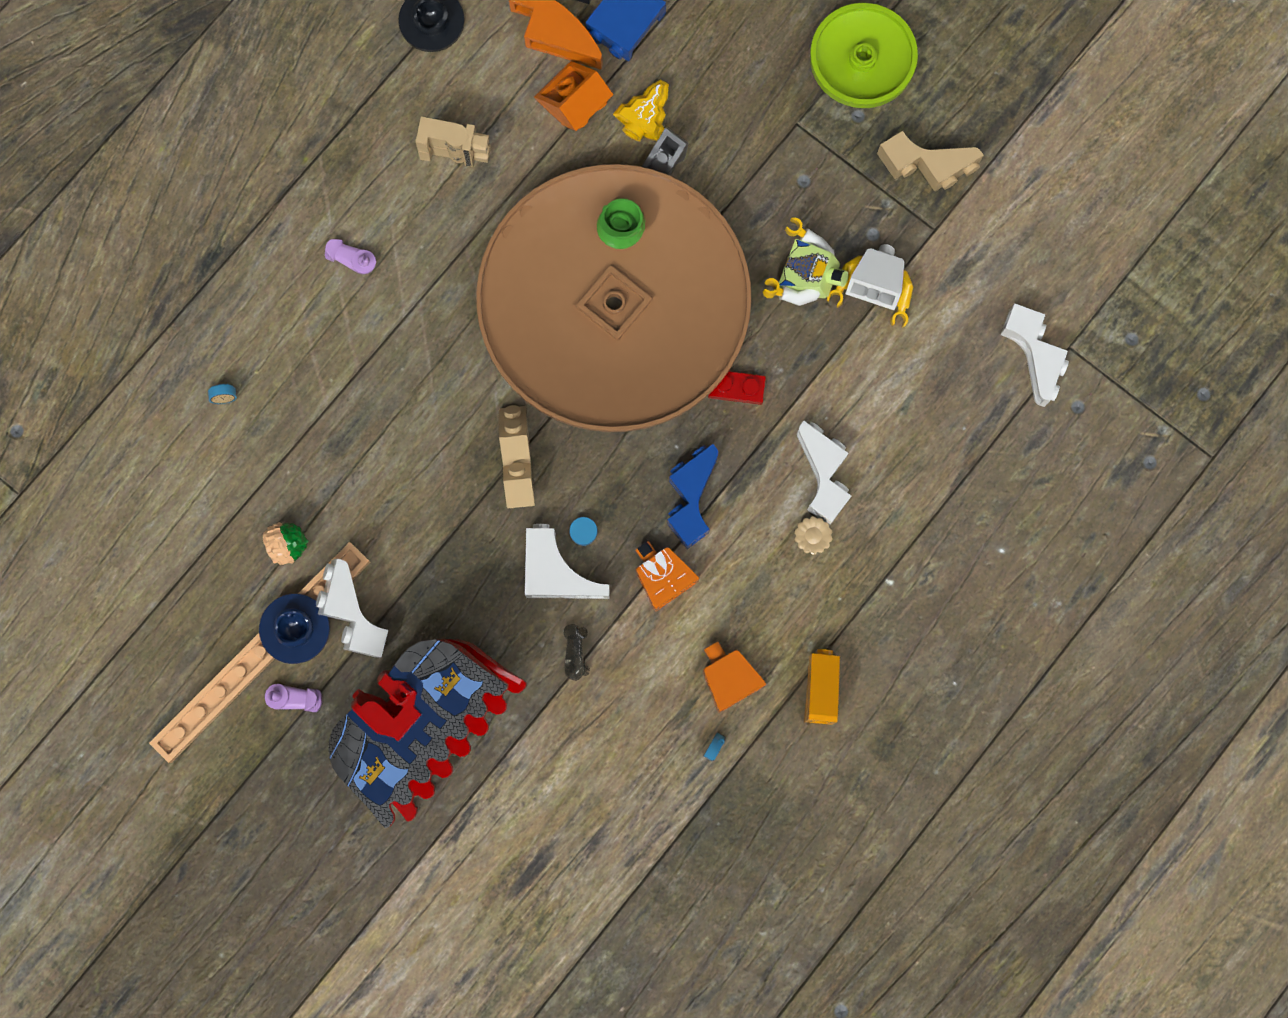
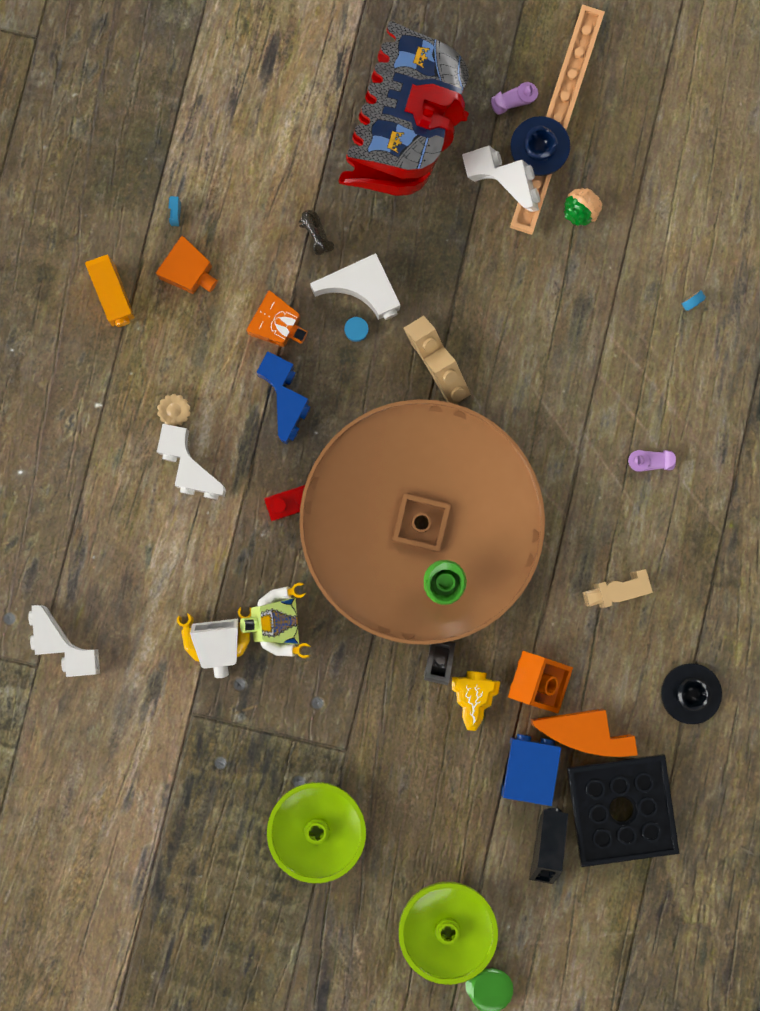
camera: 145 degrees right, 5 degrees up
tan arch [877,131,984,191] -> none

